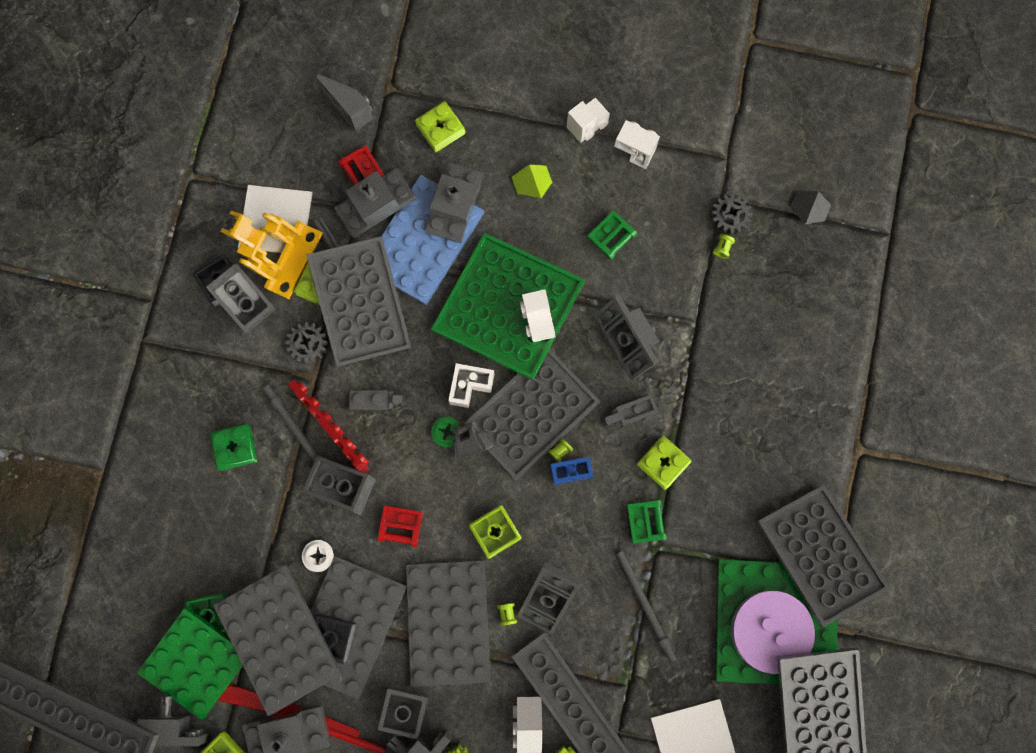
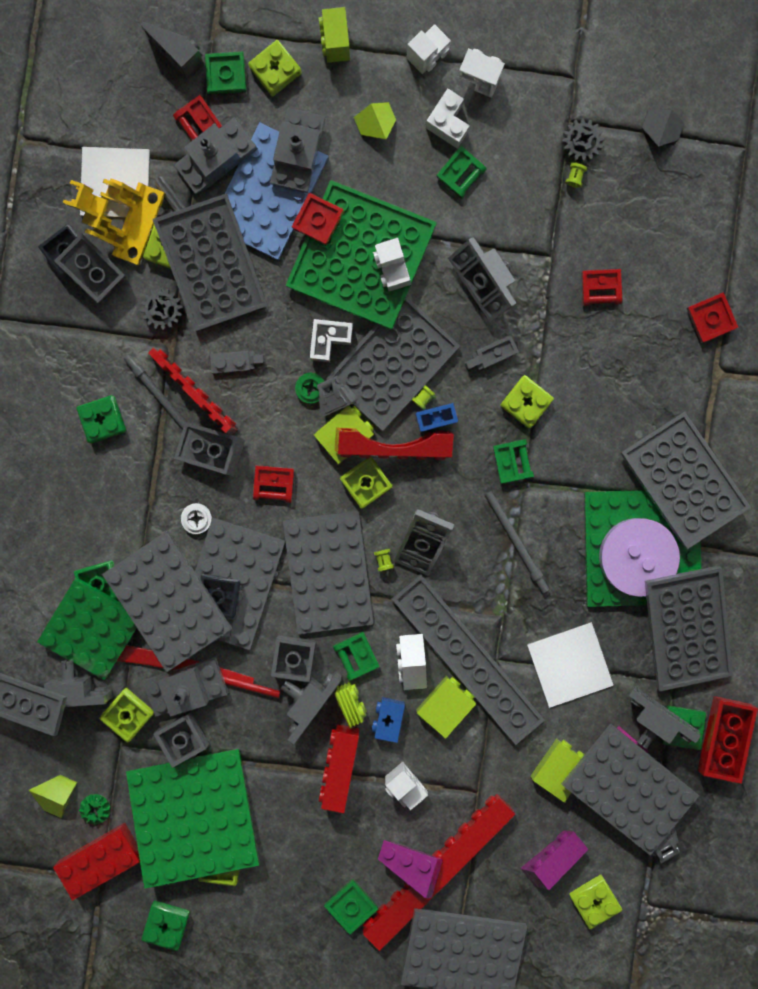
camera: 10 degrees left, 10 degrees up
none -> green plate [205,51,247,95]
none -> red plate [292,193,344,246]
none -> lime brick [314,405,374,464]
none -> lime brick [319,7,350,63]
none -> green plate [333,631,380,681]
none -> red arch [335,428,454,460]
none -> white brick [426,89,469,148]
none -> red plate [581,269,622,306]
none -> red plate [686,292,739,343]

